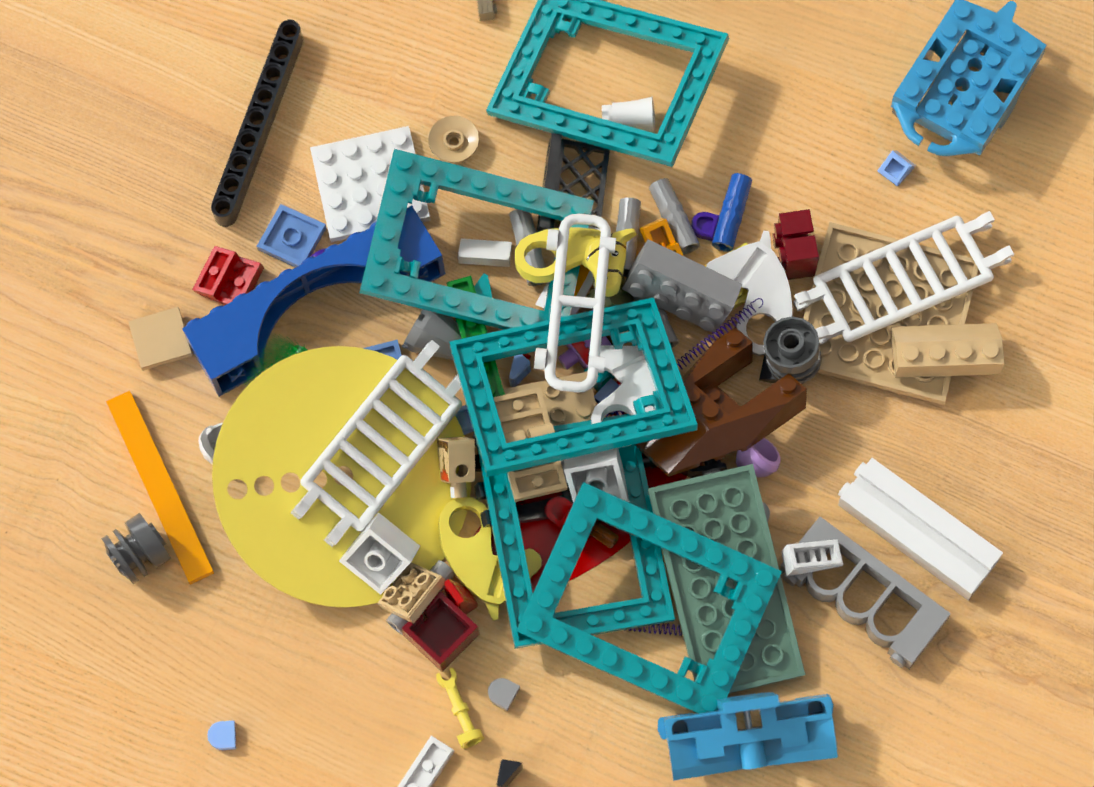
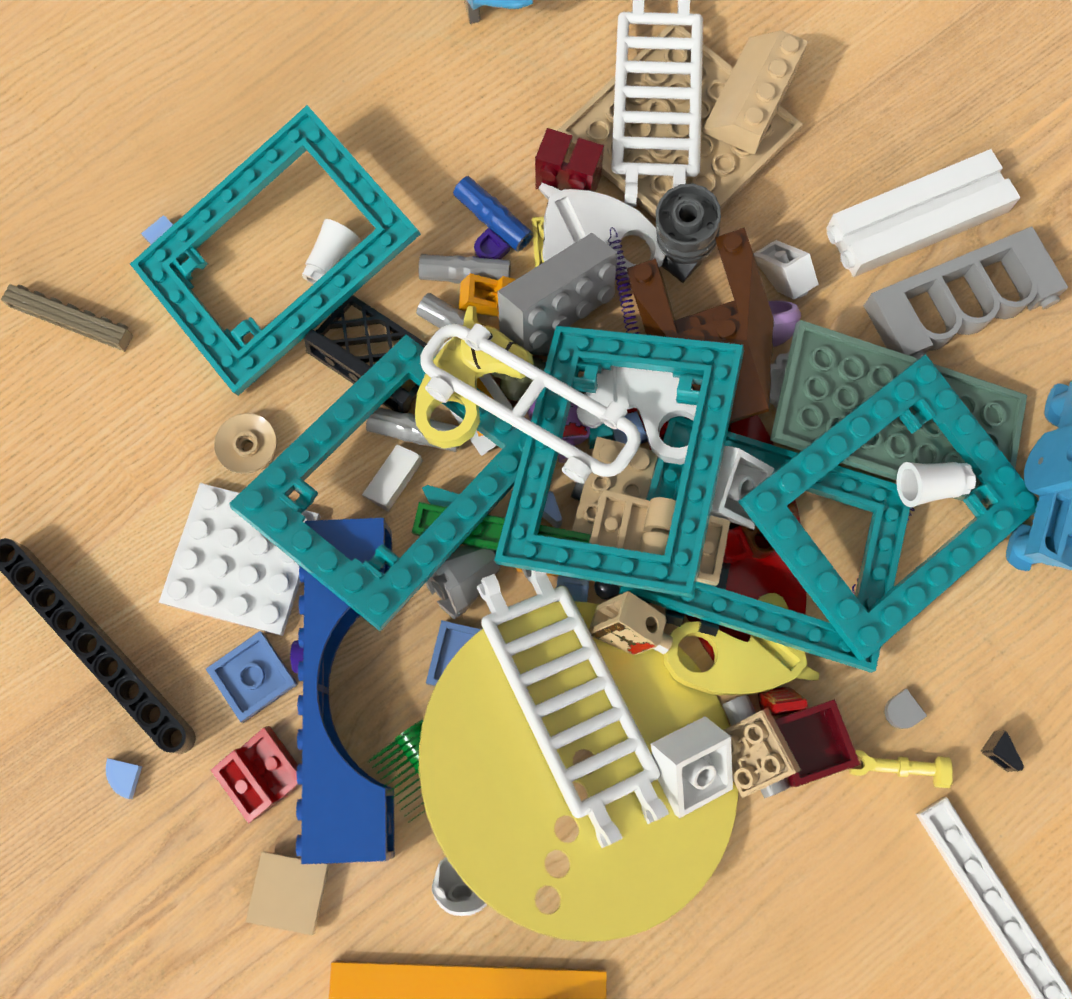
camera: 65 degrees left, 5 degrees up
white slope [781,539,843,576] -> none
light blue slope [878,150,916,186] -> none
none -> light blue tile [106,758,142,799]
none -> white slope [753,240,819,299]
none -> white plant [897,462,976,507]

